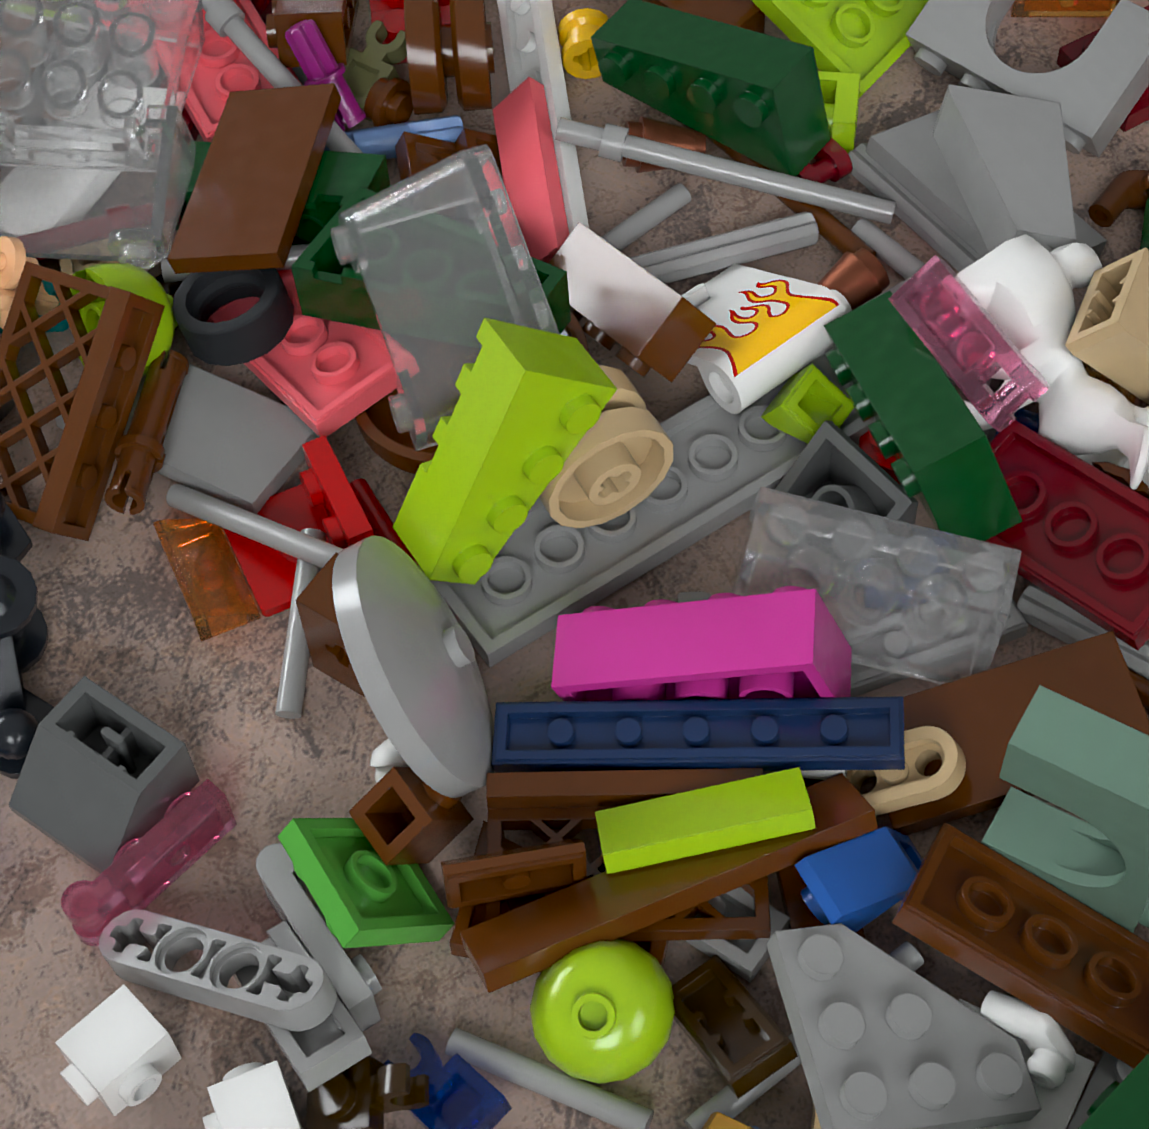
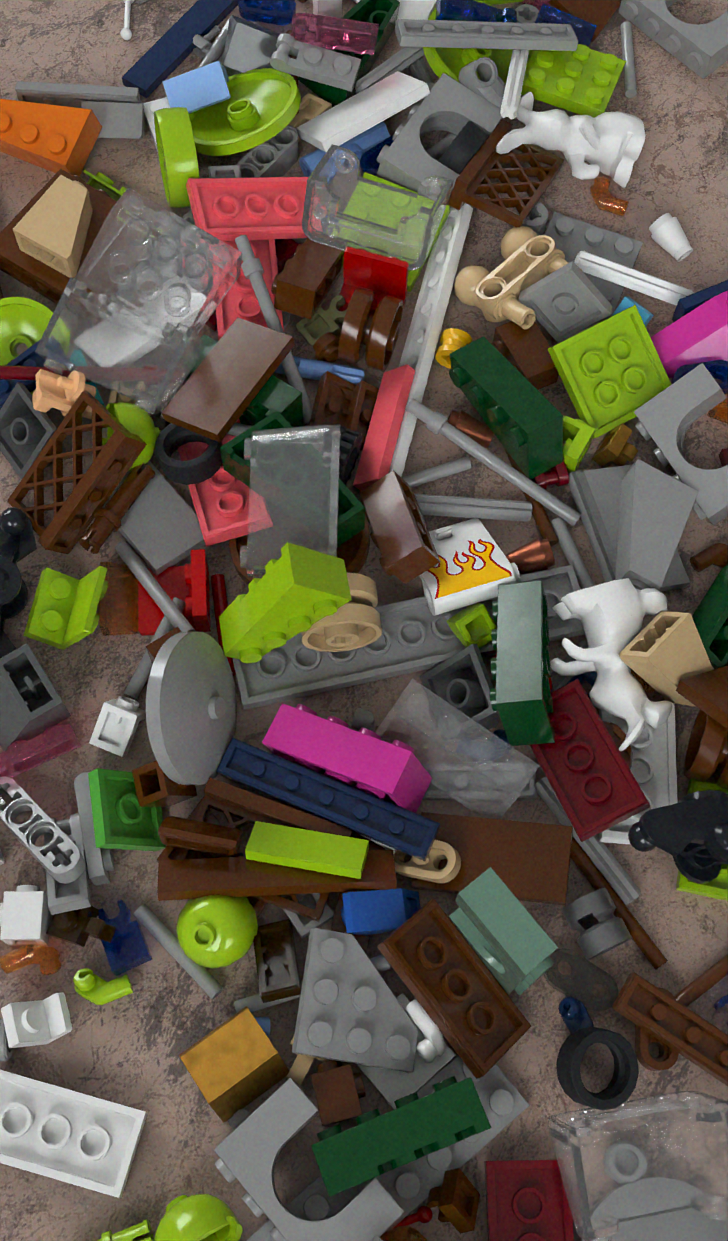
camera: 15 degrees right, 10 degrees up
magenta axle [285,19,366,131] -> none
clear pink plate [888,255,1050,432] -> none
none -> lime bracket [23,566,108,650]
none -> white bracket [89,696,146,757]
none -> pearl gold tile [591,423,638,467]

